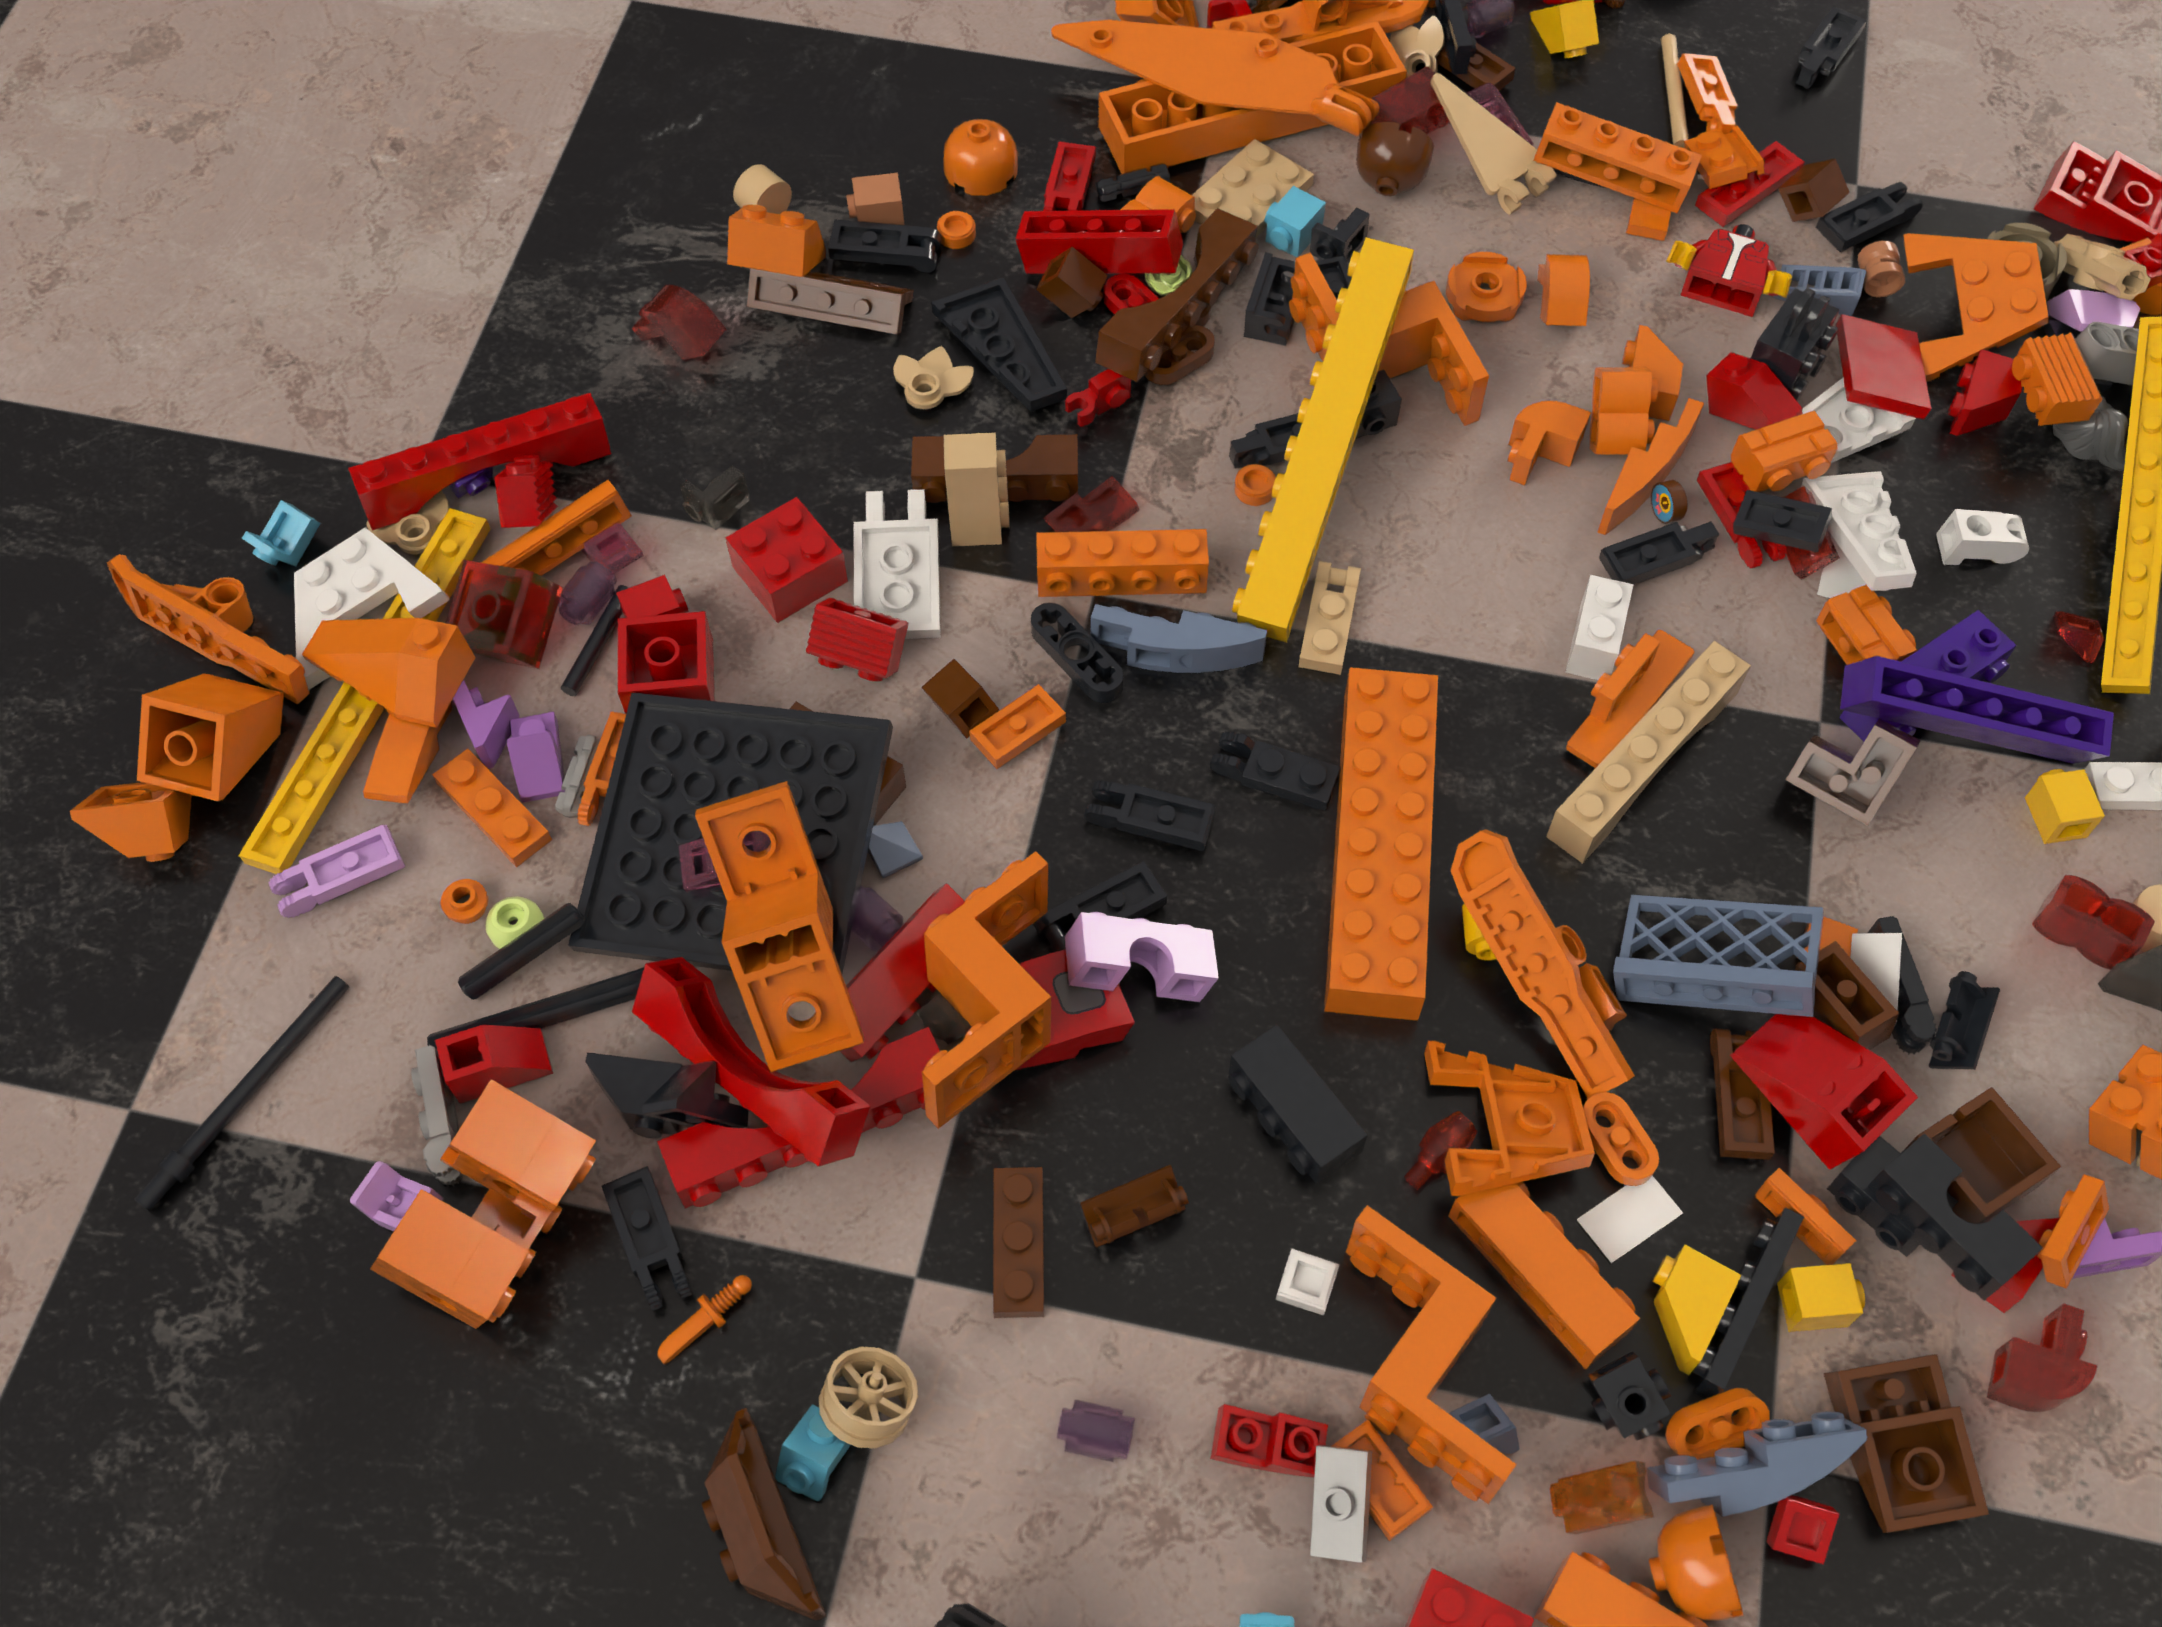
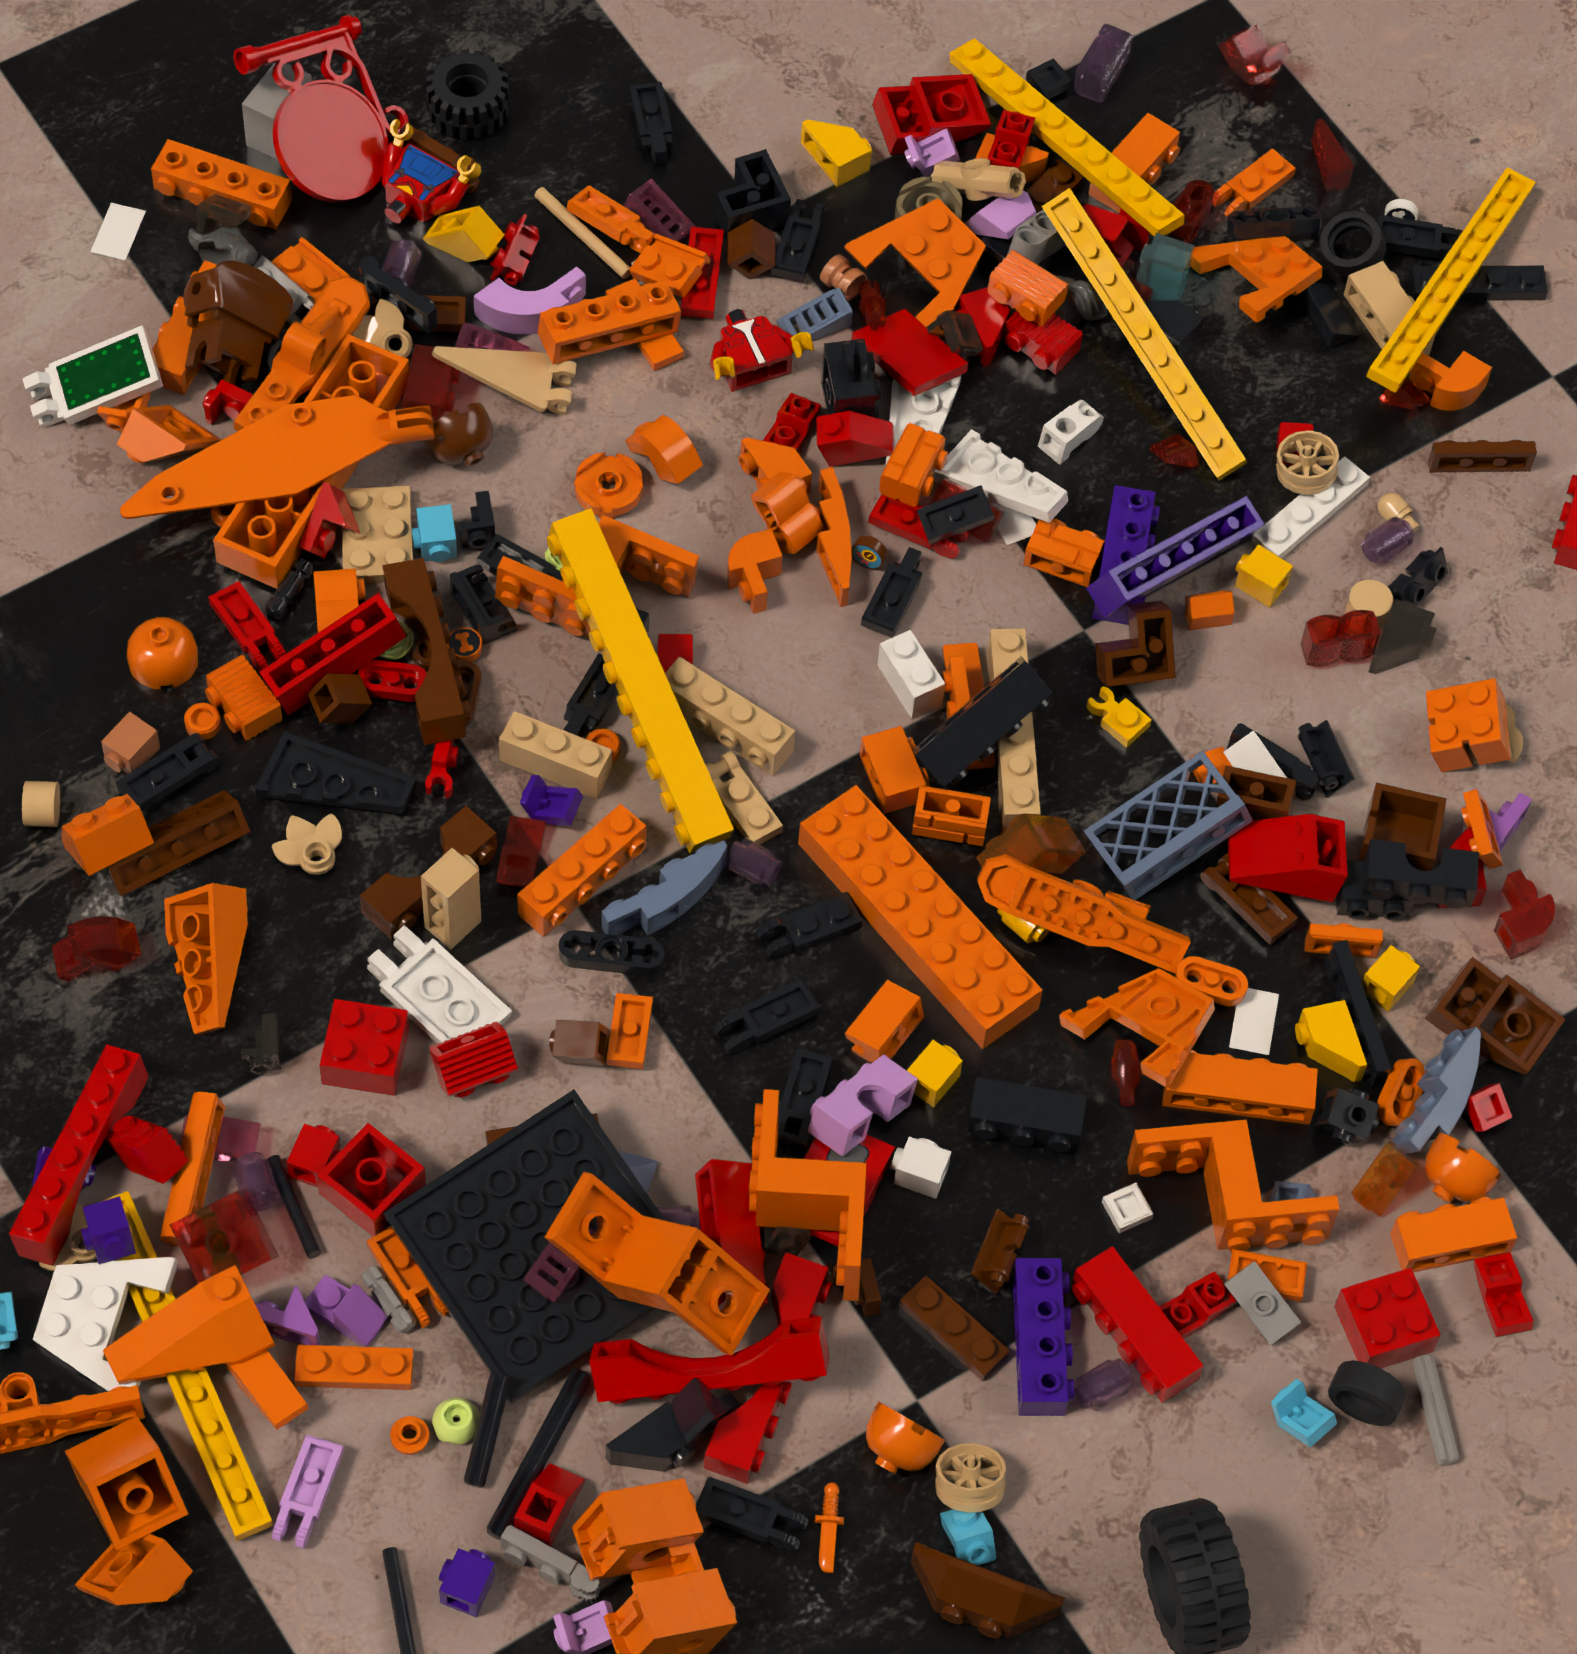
camera: 50 degrees left, 0 degrees up
none -> dark purple brick [81,1196,136,1264]
none -> orange wedge [164,883,248,1035]
none -> orange brick [205,654,282,740]
none -> red slope [299,482,360,559]
none -> dark purple brick [439,1548,495,1618]
none -> tile [447,627,482,662]
none -> lavender arch [474,267,586,334]
none -> red hinge [490,214,540,285]
none -> tan brick [499,711,612,799]
none -> dark purple bracket [520,775,583,826]
none -> clear pink slope [623,178,696,242]
none -> red slope [657,633,693,673]
none -> tan brick [665,657,795,776]
none -> black brick [715,149,791,242]
none -> clear purple brick [726,838,783,886]
none -> red slope [763,393,822,452]
none -> yellow slope [801,119,872,187]
none -> reddish brown bracket [832,1258,881,1317]
none -> orange hinge [845,980,924,1063]
none -> clear red axle [859,280,886,331]
none -> orange brick [859,726,930,814]
none -> orange cylinder [866,1401,945,1474]
none -> white brick [890,1137,951,1199]
none -> lavender bracket [904,128,960,177]
none -> yellow brick [907,1040,963,1108]
none -> orange brick [912,785,991,846]
none -> black brick [913,656,1053,787]
none -> clear smoke bracket [927,310,983,356]
none -> clear orange brick [976,813,1086,874]
none -> red brick [1003,311,1083,375]
none -> dark purple brick [1012,1258,1074,1416]
none -> red brick [1072,1246,1204,1403]
none -> yellow plate [1087,686,1152,748]
none -> orange piece [1185,590,1234,631]

